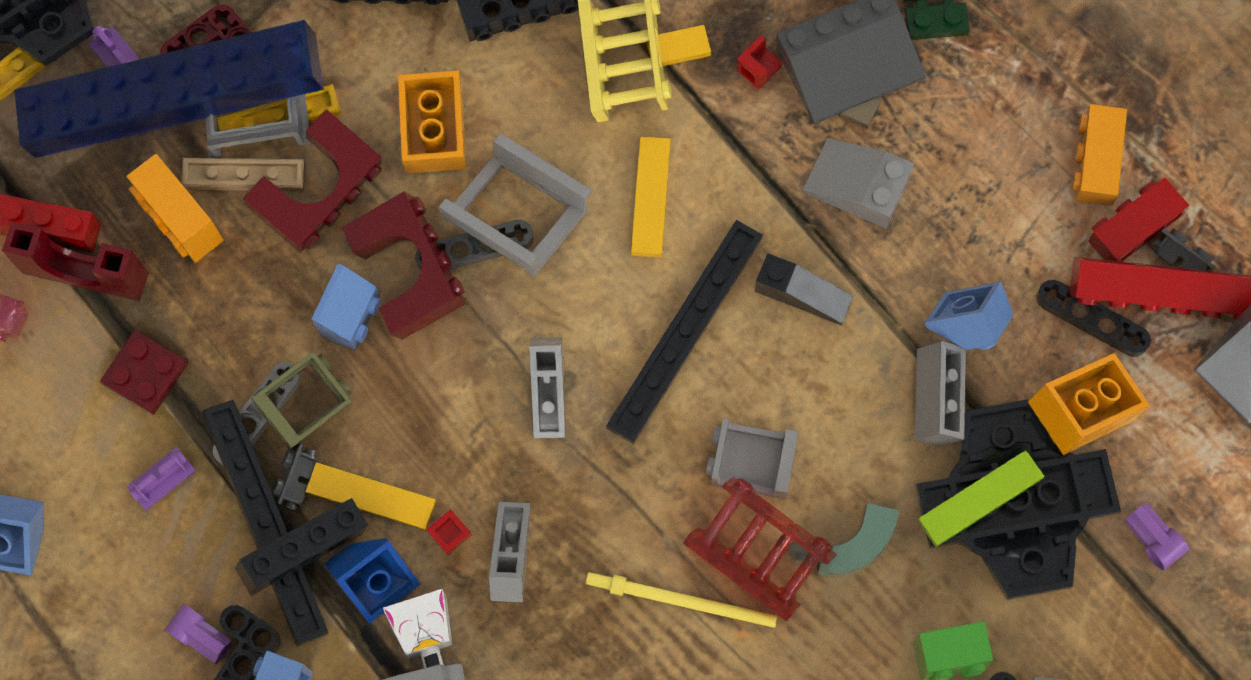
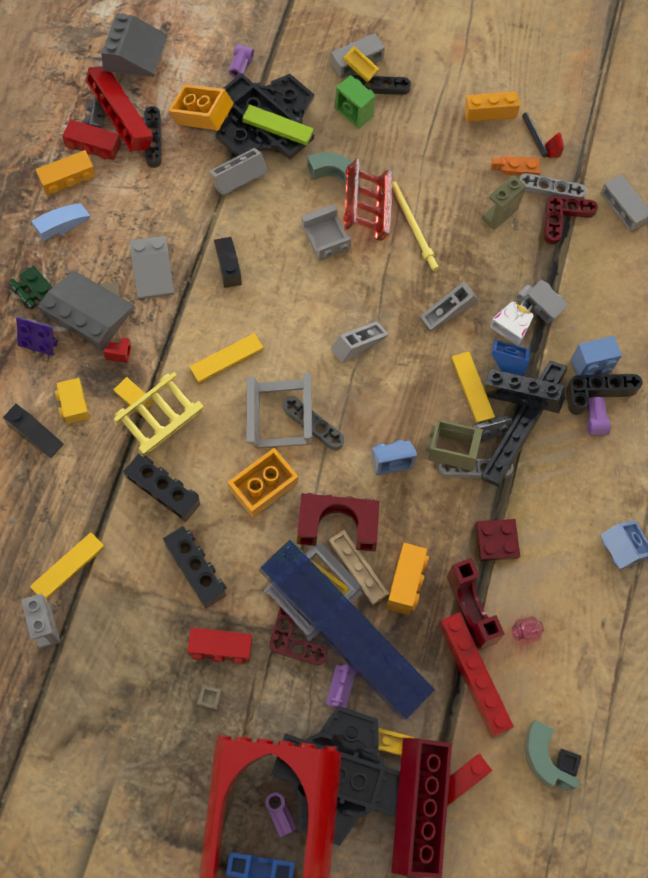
camera: 135 degrees left, 5 degrees down
medium lavender hinge [127,447,196,511] -> none
dark red arch [341,191,466,340] -> none
red plate [426,509,472,556] -> none
black plate [606,220,763,445] -> none
medium blue slope [924,282,1014,350] -> none
none -> light blue slope [32,203,91,241]

